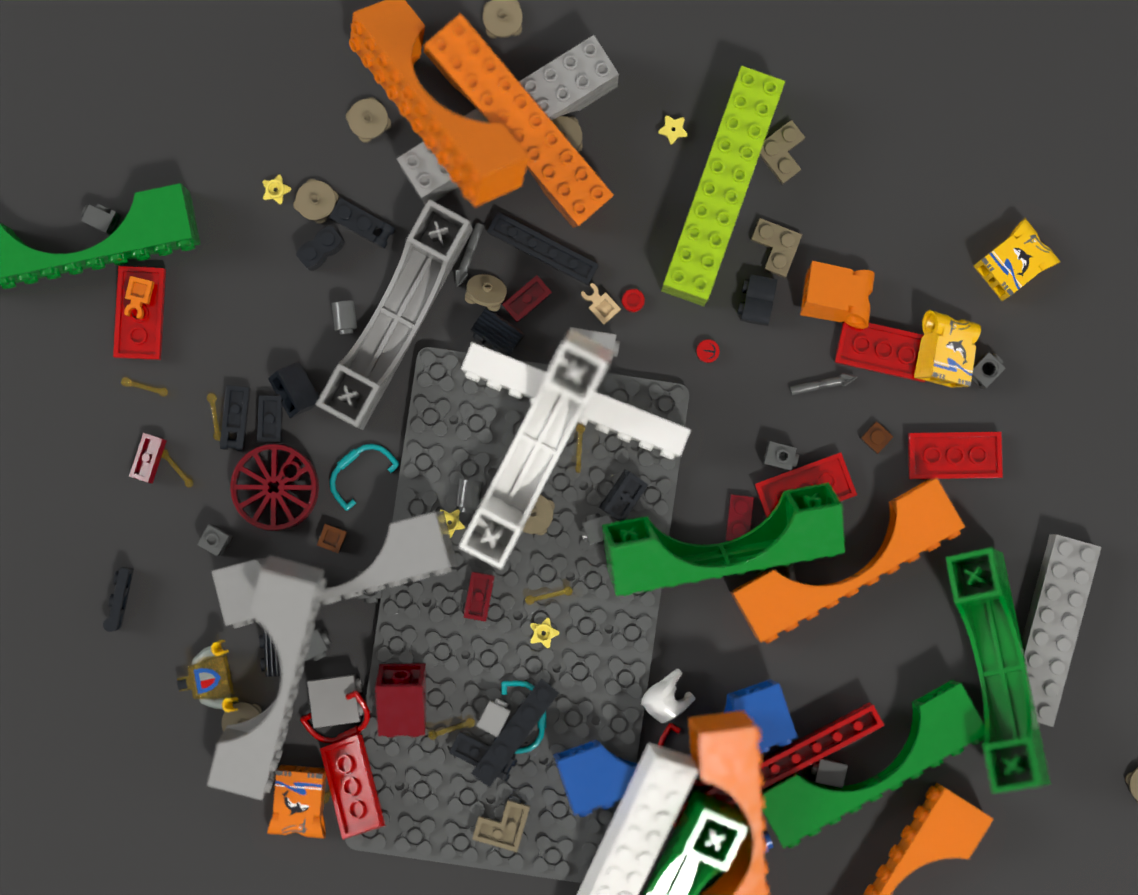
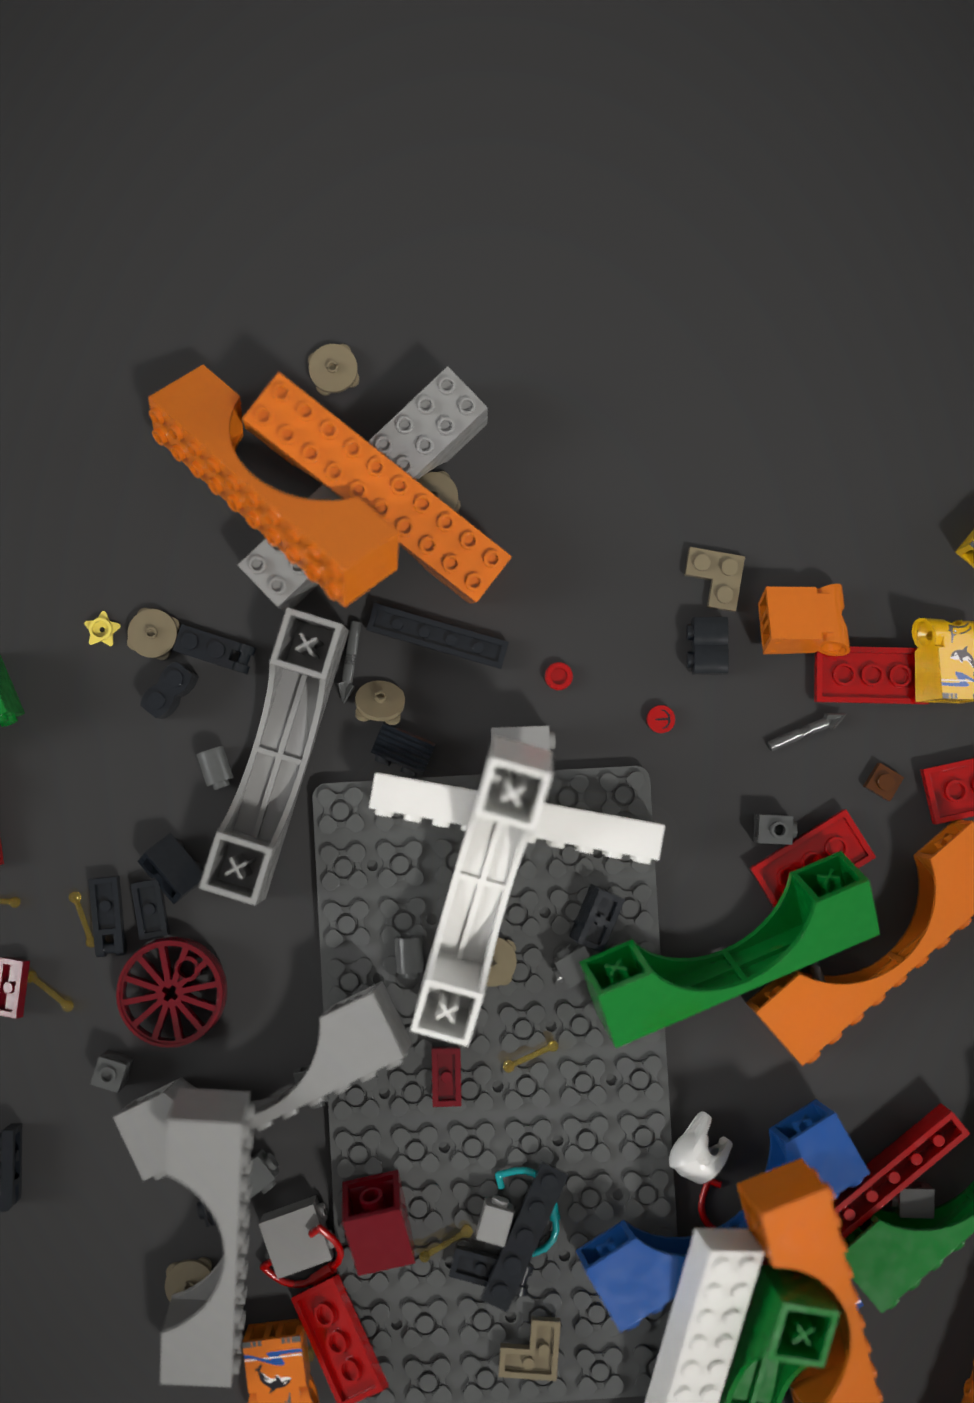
camera: 20 degrees left, 0 degrees up
torso [177,640,238,712] -> none
reddish brown plate [317,524,347,553] -> none
teal piece [329,444,400,511] -> none
dark tan piece [346,97,391,143] -> none
light yellow plate [440,509,465,538] -> none
dark red plate [502,275,552,323] -> none
light yellow plate [530,618,559,648] -> none
clear yellow hinge [576,424,585,473] -> none
tan plate [581,283,621,325] -> none
light yellow plate [658,116,688,145] -> none
lime arch [661,66,785,306] -> none
dark red plate [725,495,754,541] -> none
dark tan plate [759,120,805,185] -> none

